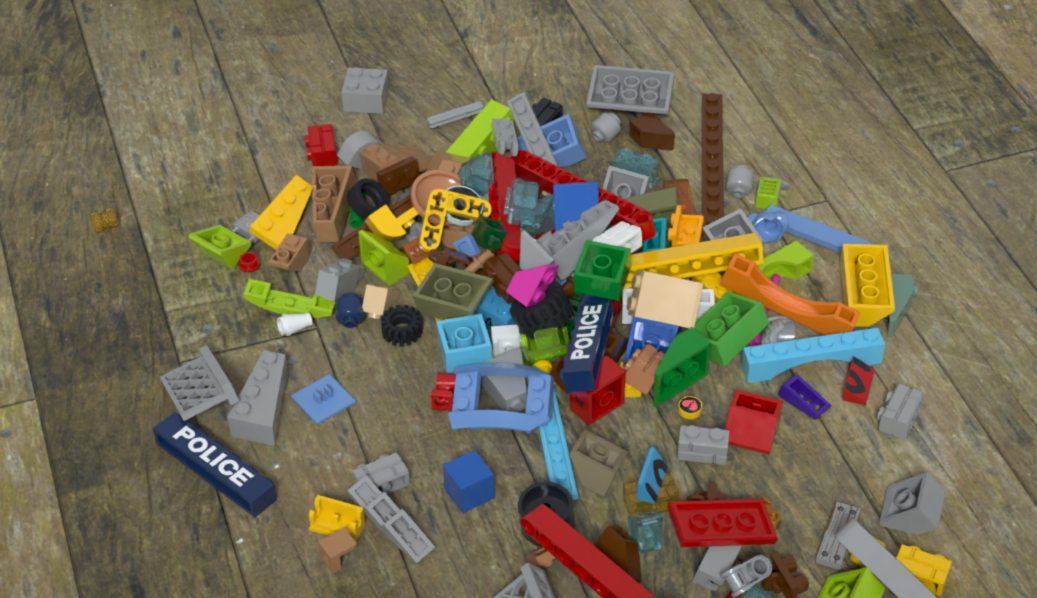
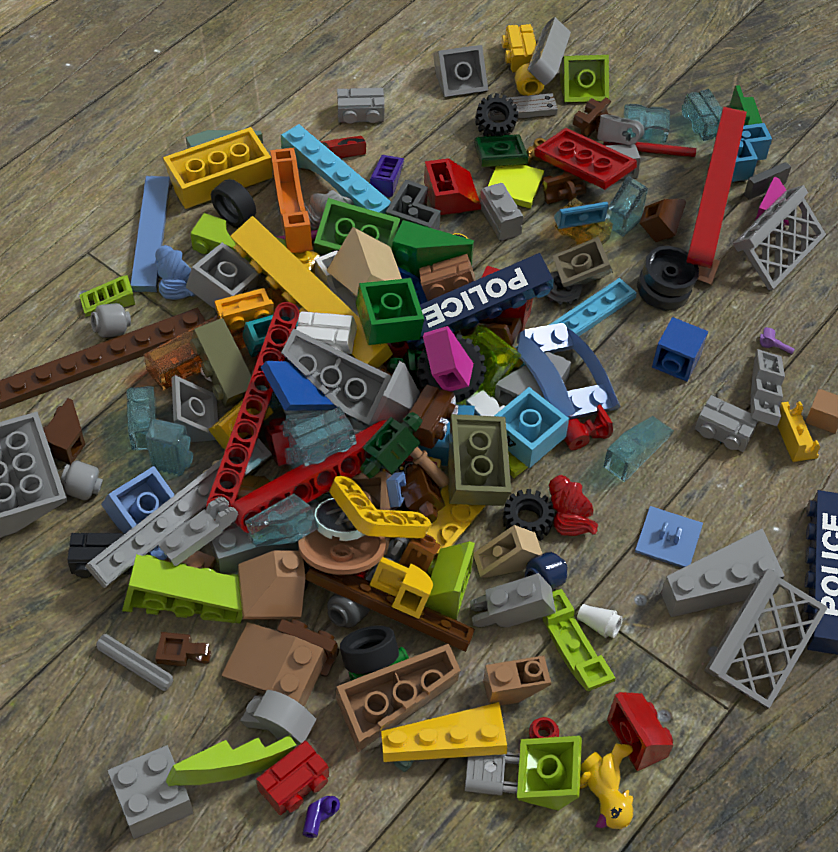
camera: 125 degrees left, 10 degrees up
none -> clear light blue brick [145,418,193,476]
none -> reddish brown plate [155,632,211,667]
none -> lime slope [166,735,296,786]
none -> black tyre [210,179,256,228]
none -> dark purple arm [302,796,340,838]
none -> dark grey brick [386,179,441,230]
none -> dark green tile [474,134,528,167]
none -> black tyre [475,93,518,136]
none -> neon yellow tile [488,164,544,209]
none -> red hair [549,475,598,536]
none -> yellow animal [580,743,633,829]
none -> clear light blue slope [603,416,674,482]
none -> red slope [607,692,673,771]
none -> medium lavender hand [760,327,795,354]

